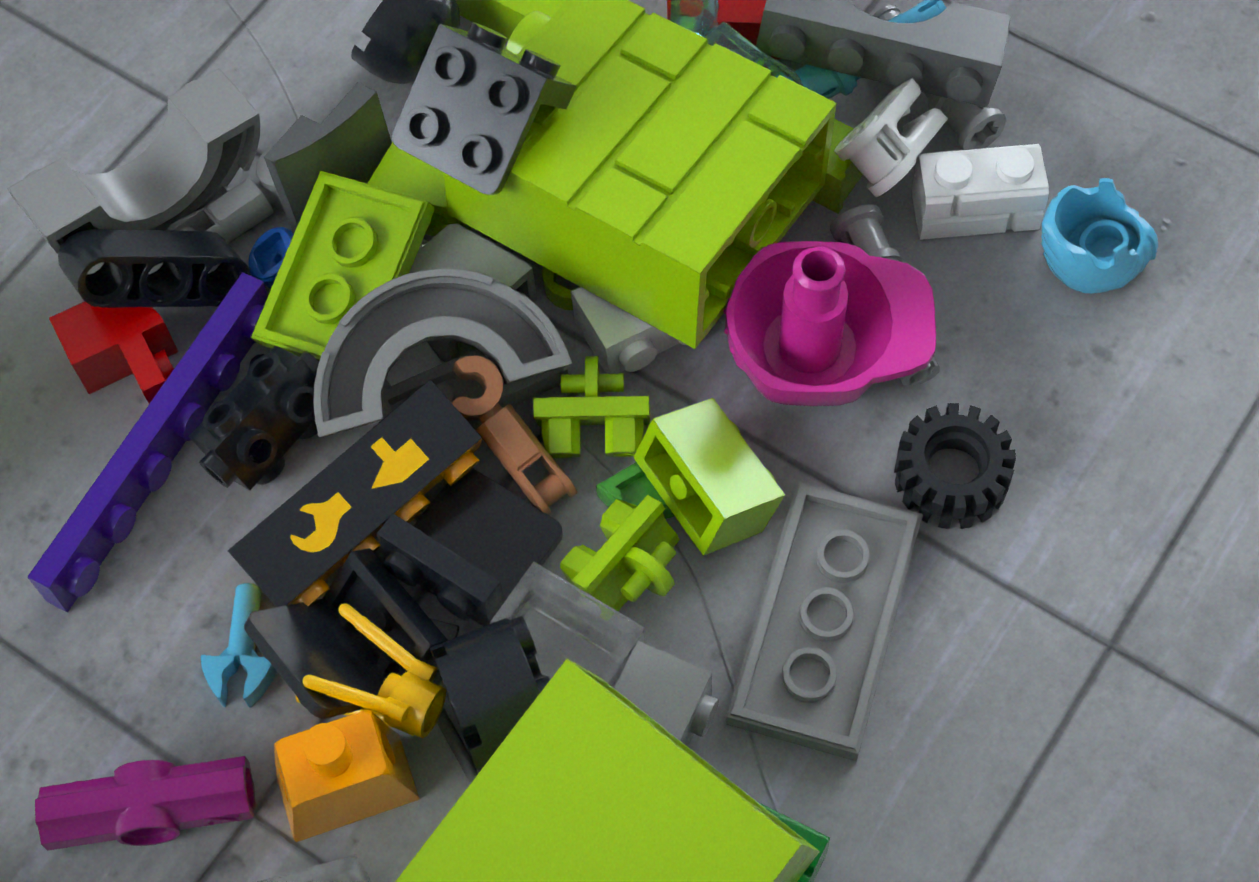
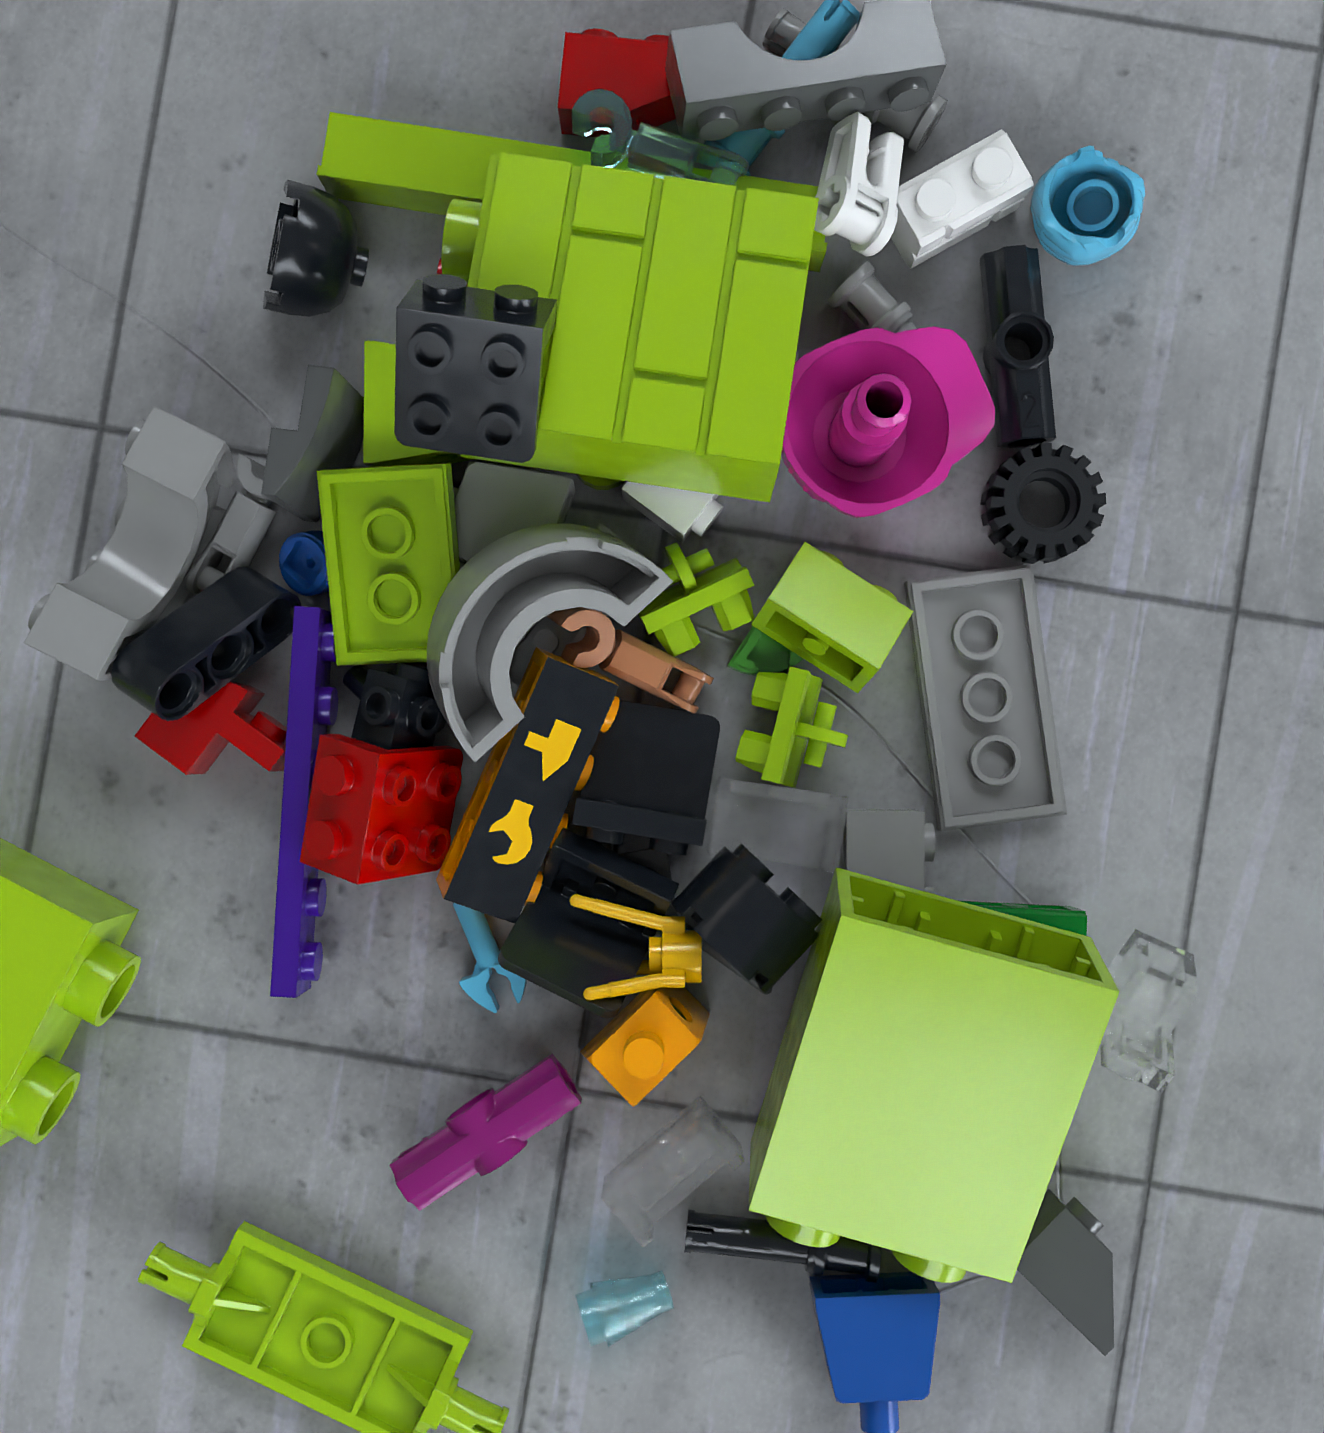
camera: 30 degrees left, 25 degrees up
none -> red bracket [299,734,463,885]
none -> black piece [980,245,1056,449]

